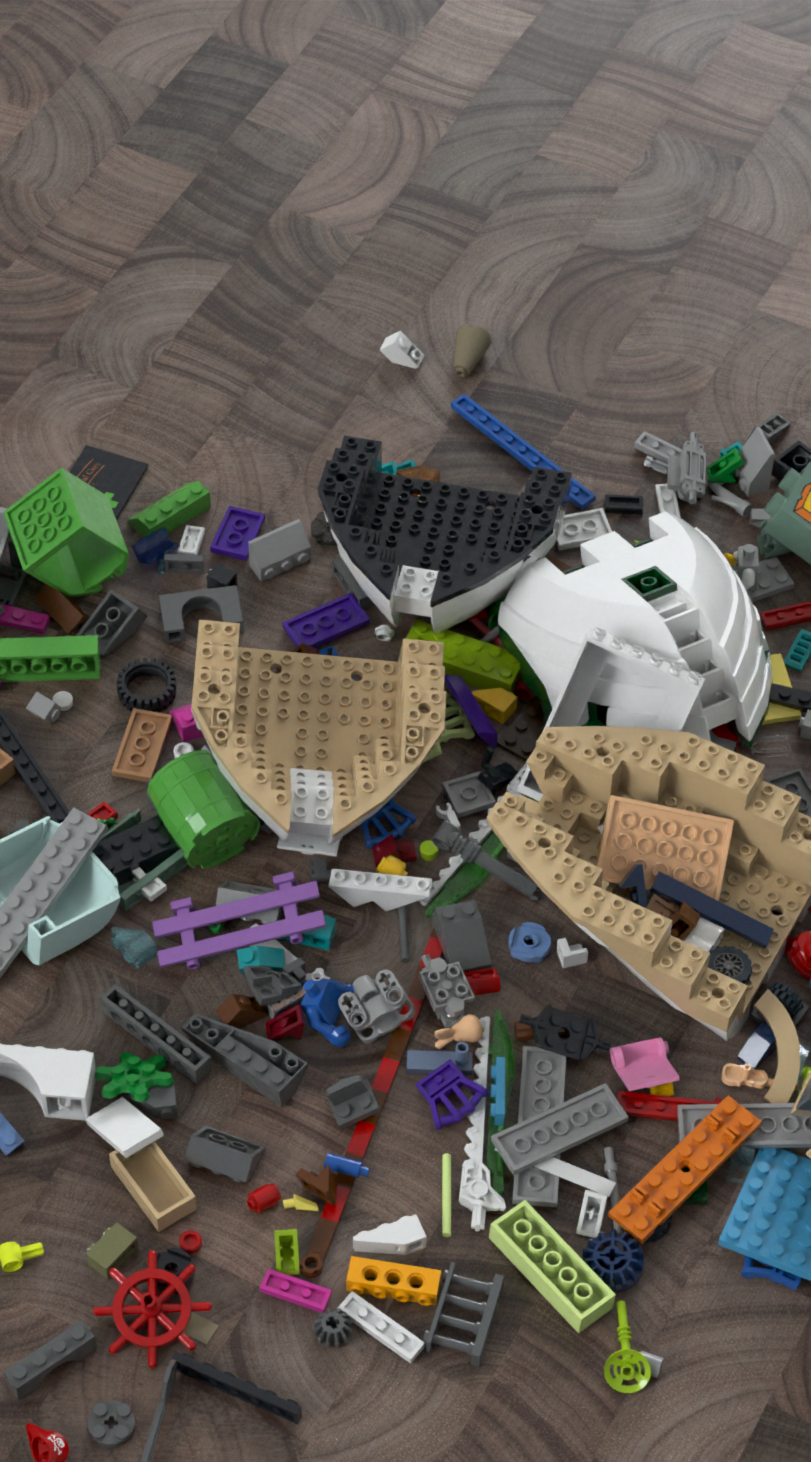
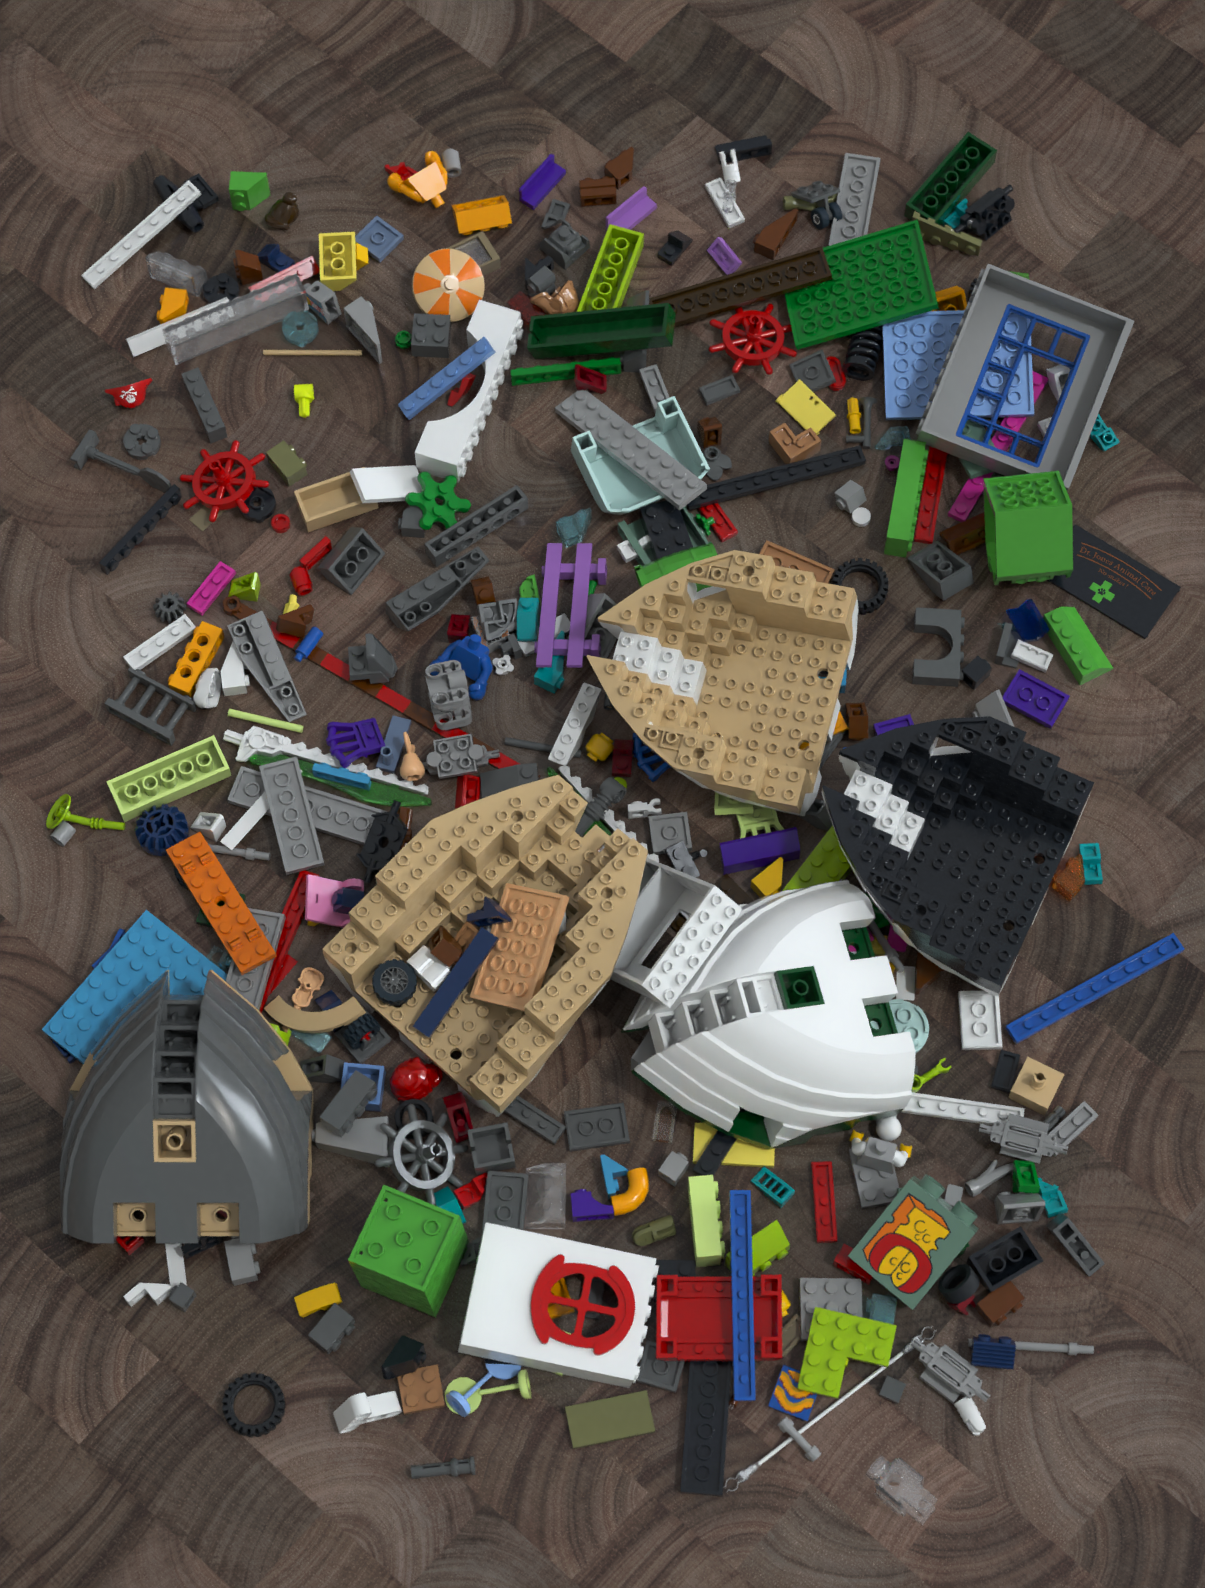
camera: 105 degrees right, 15 degrees up
none -> white piece [193,668,222,708]
none -> light grey wedge [227,611,307,722]
none -> red tile [299,536,332,571]
none -> dark blue brick [332,887,364,915]
none -> bright green plate [520,574,541,606]
none -> tan brick [1008,1057,1064,1116]

